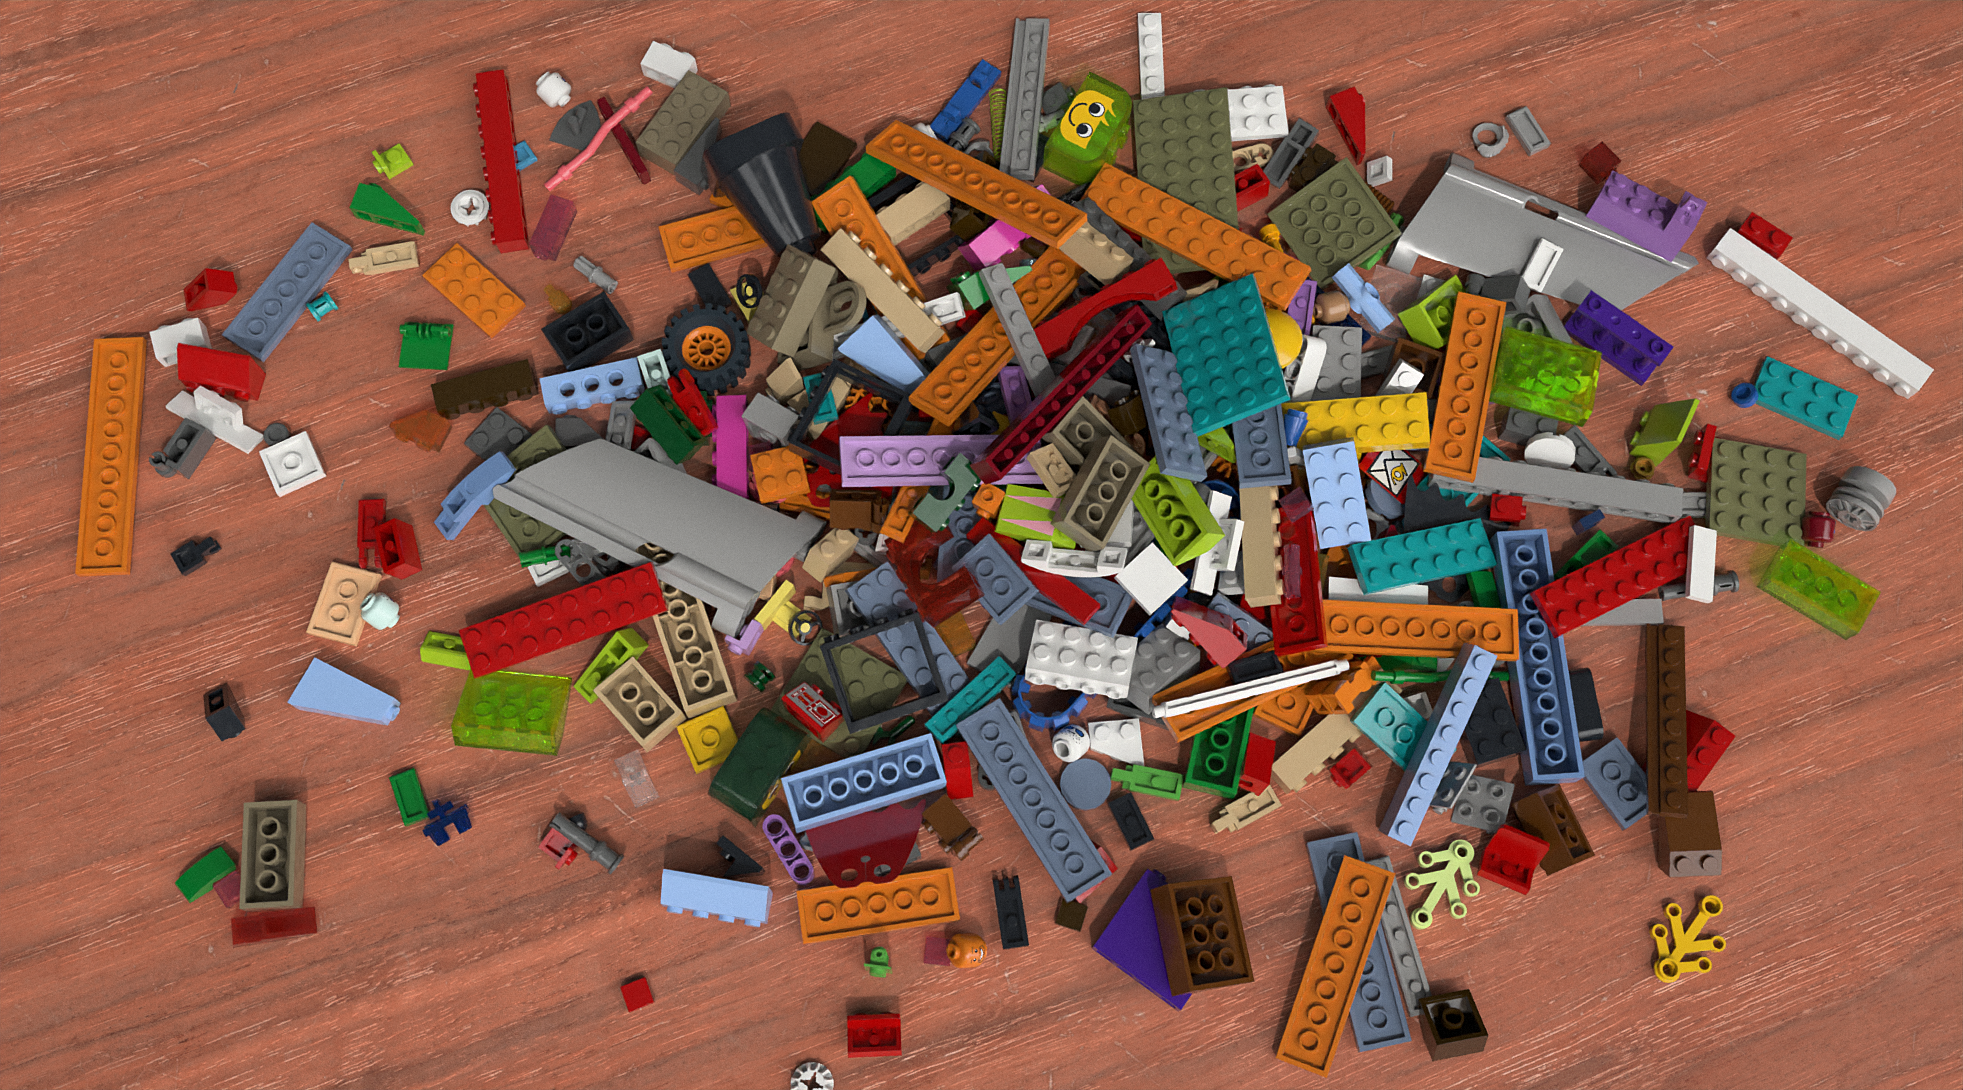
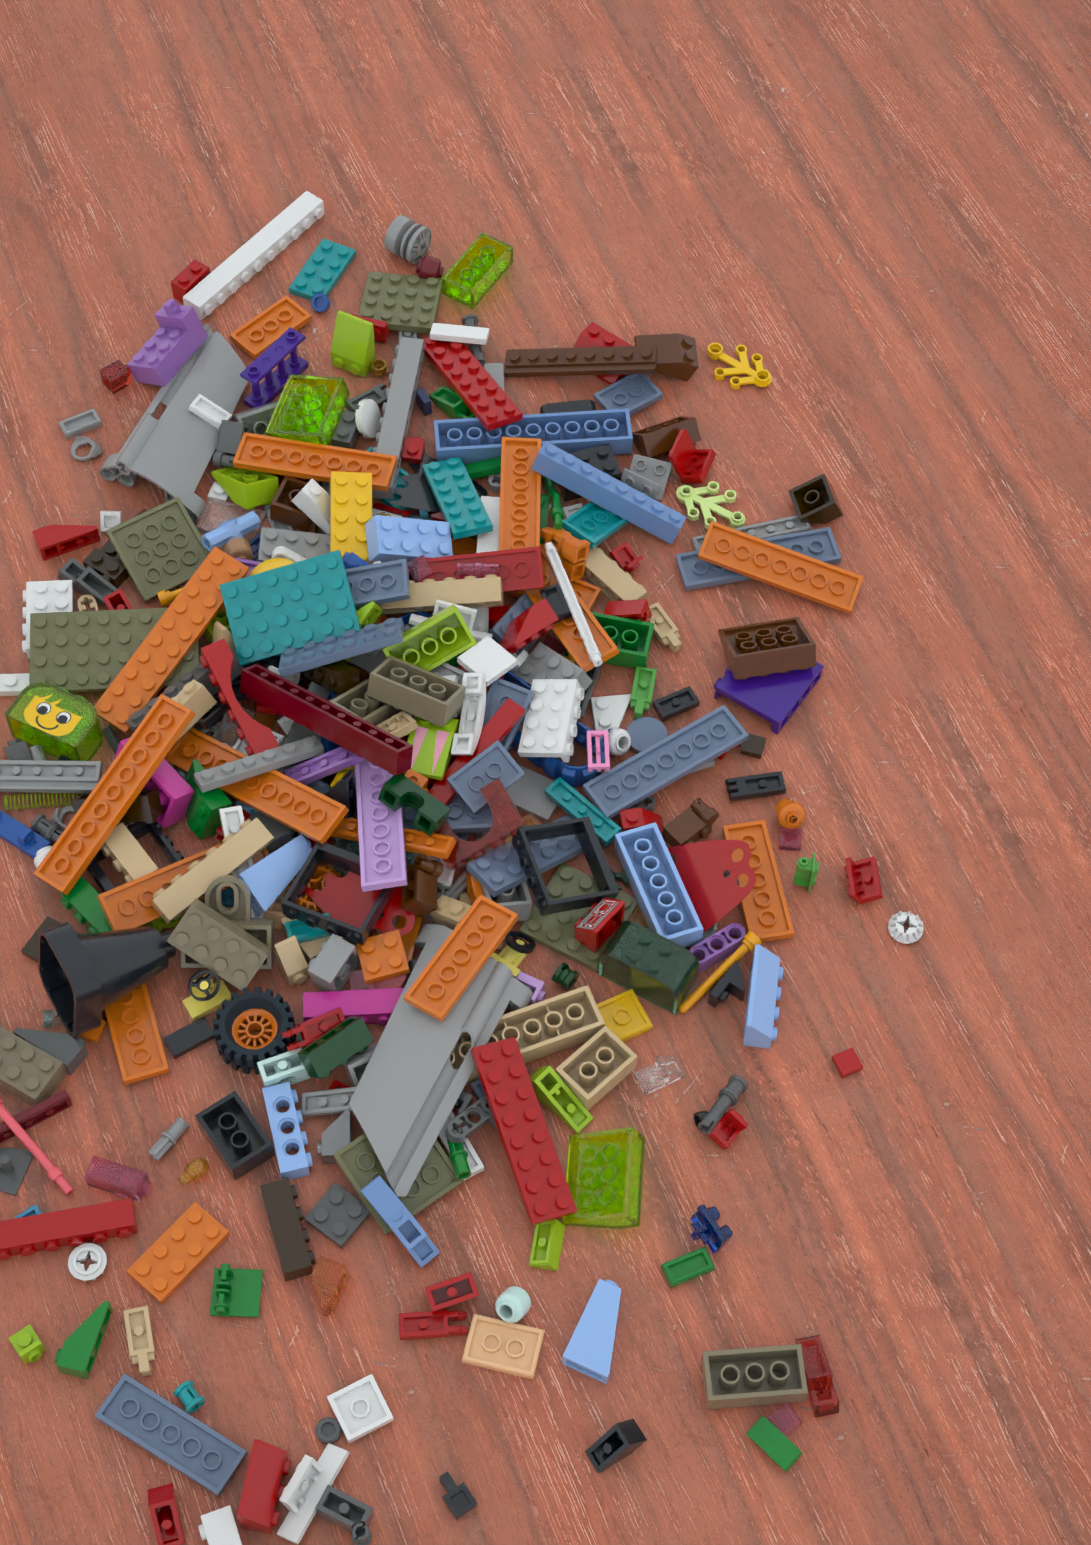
camera: 90 degrees left, 15 degrees down
none -> orange plate [229,295,312,360]
none -> orange plate [403,894,519,1022]
none -> bright pink tile [586,730,610,772]
none -> light orange piece [679,931,762,1013]

